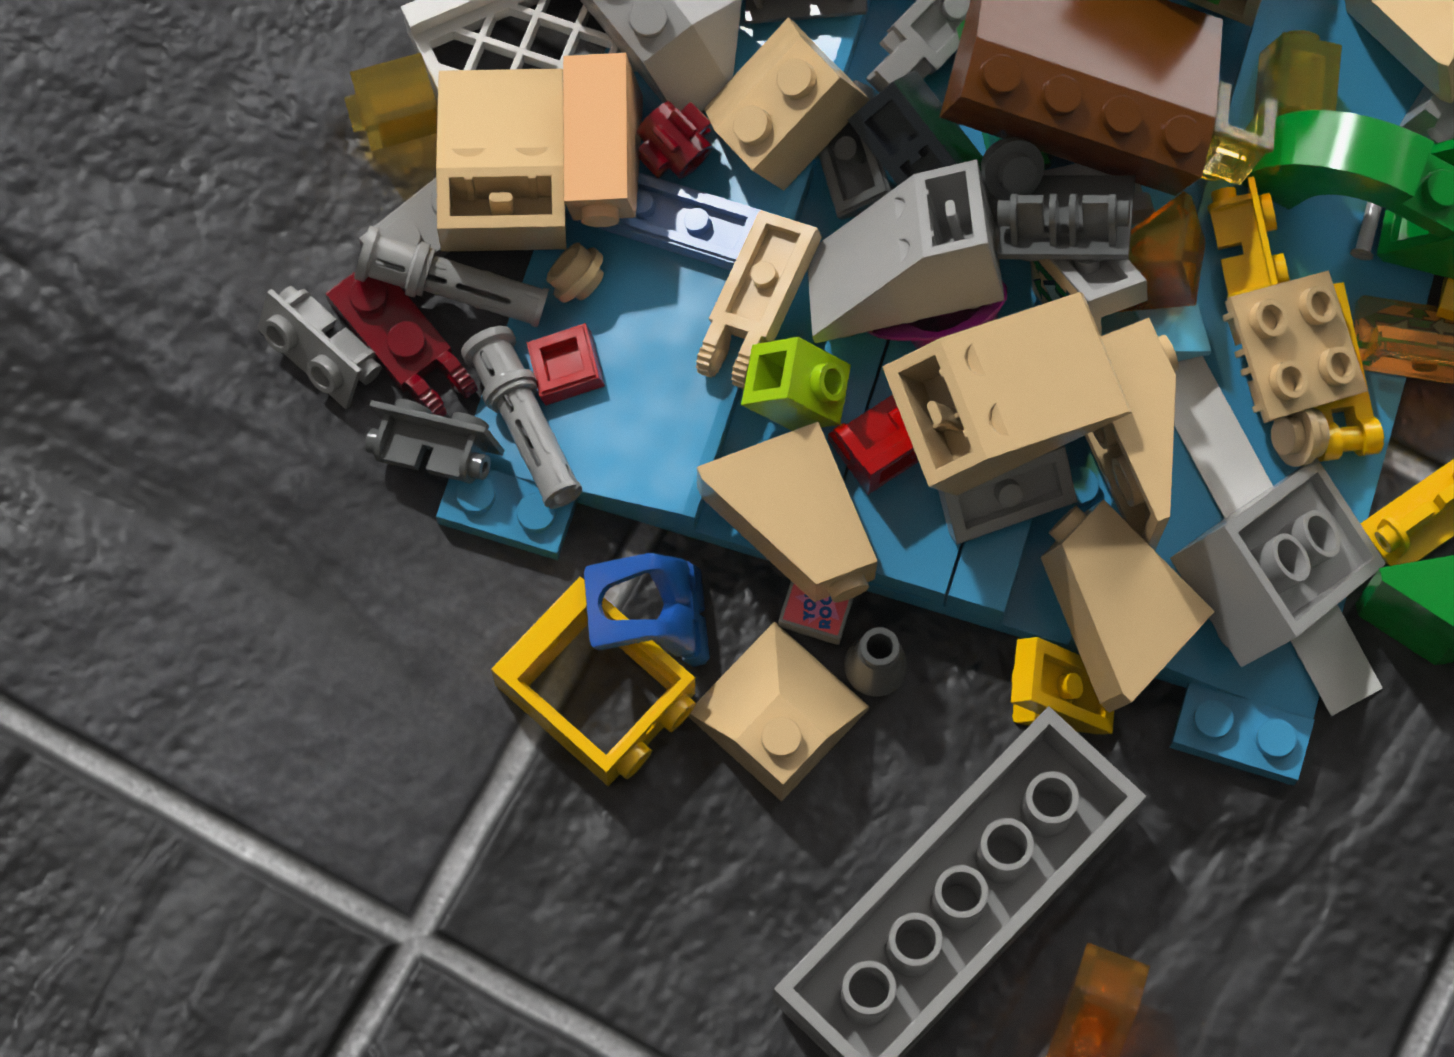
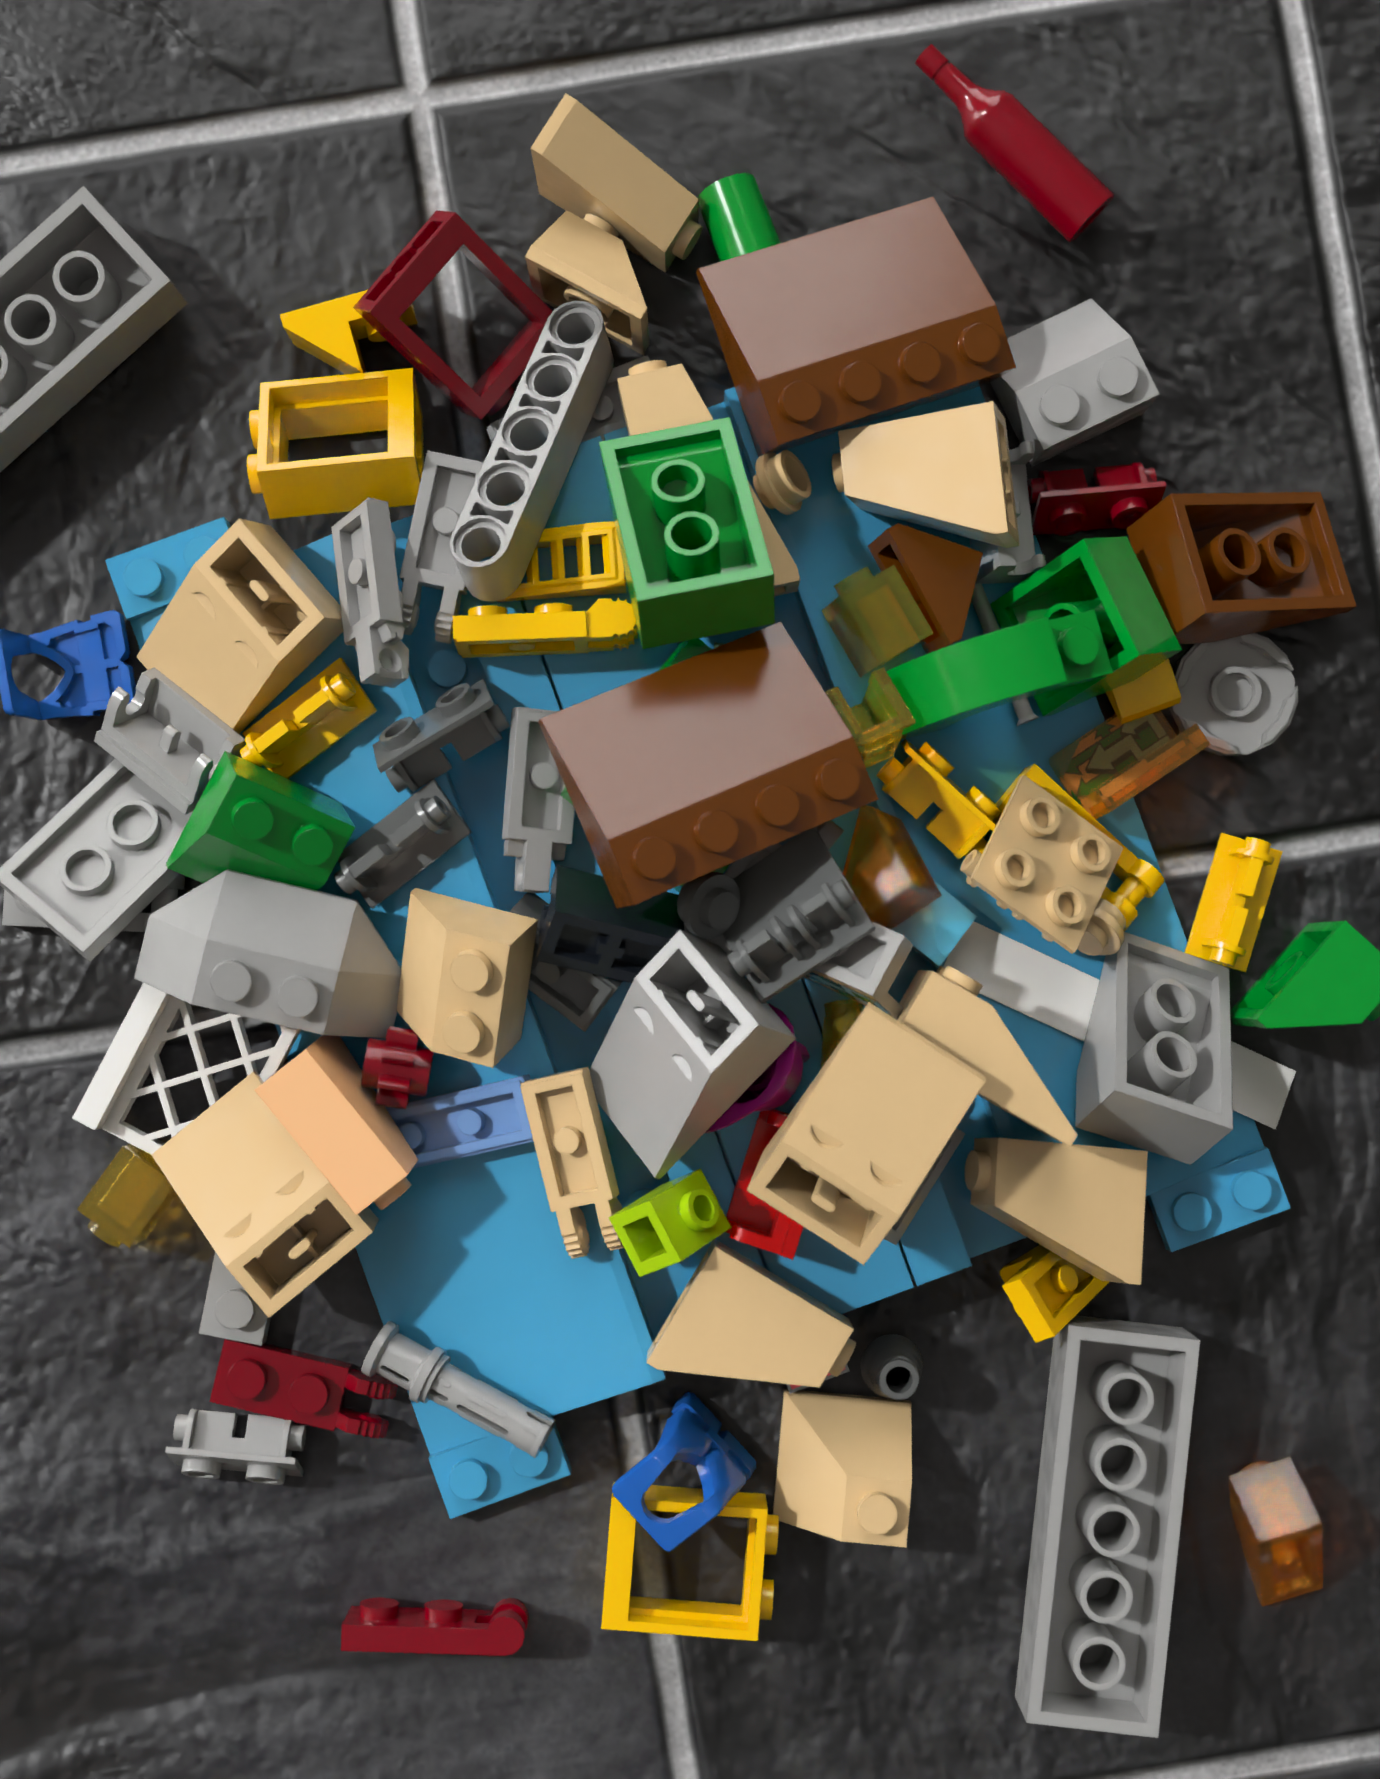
camera: 40 degrees left, 15 degrees up
light grey pin [354,226,549,327] -> none
dark grey hinge [365,399,505,484] -> none
tile [527,323,605,406] -> none
tan plate [546,243,604,303] -> none
none -> dark red plate [341,1597,529,1656]
none -> reddish brown slope [867,523,983,654]

